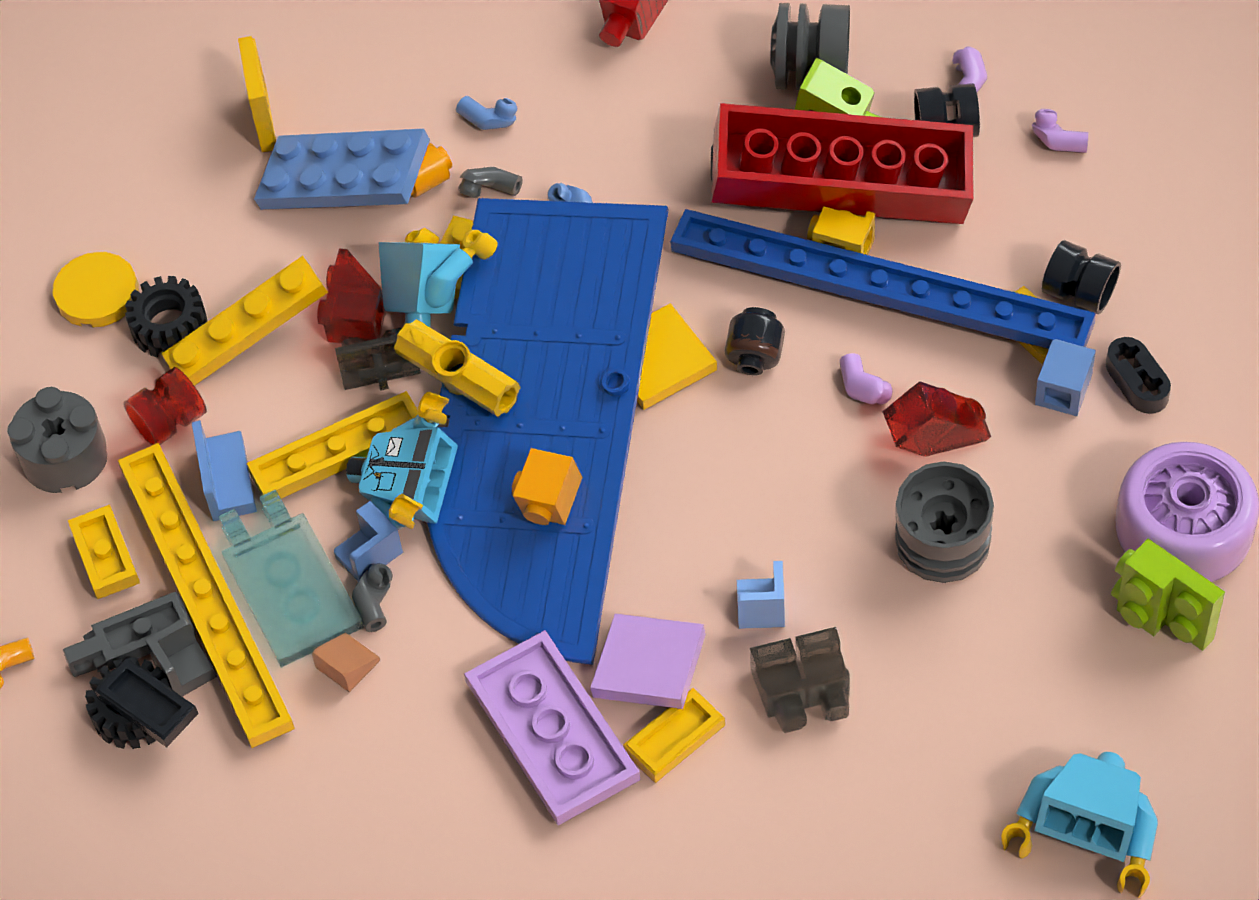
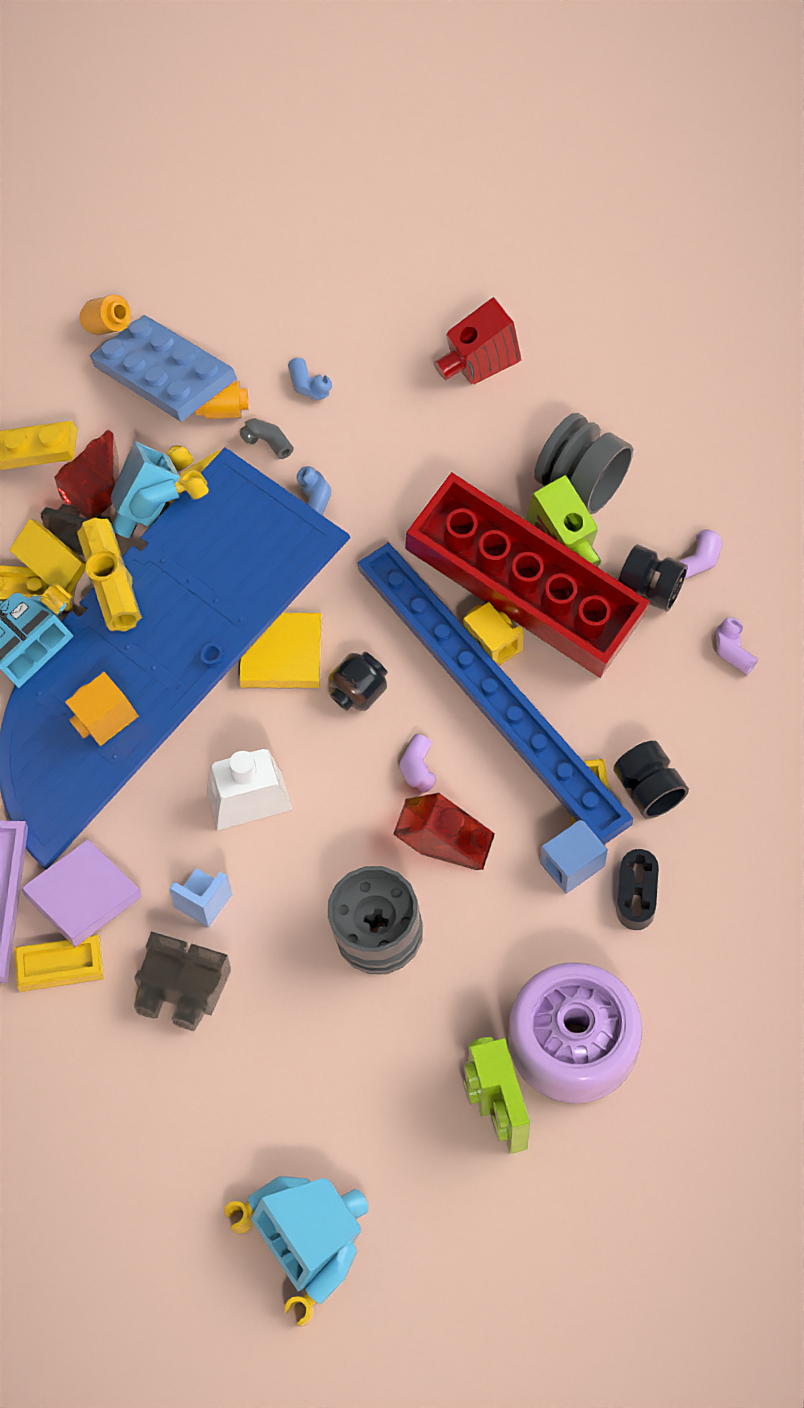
camera: 30 degrees right, 5 degrees up
yellow tile [238,36,276,153] -> none
none -> yellow tile [9,519,86,594]
none -> light orange brick [79,294,131,335]
none -> white torso [207,749,293,831]

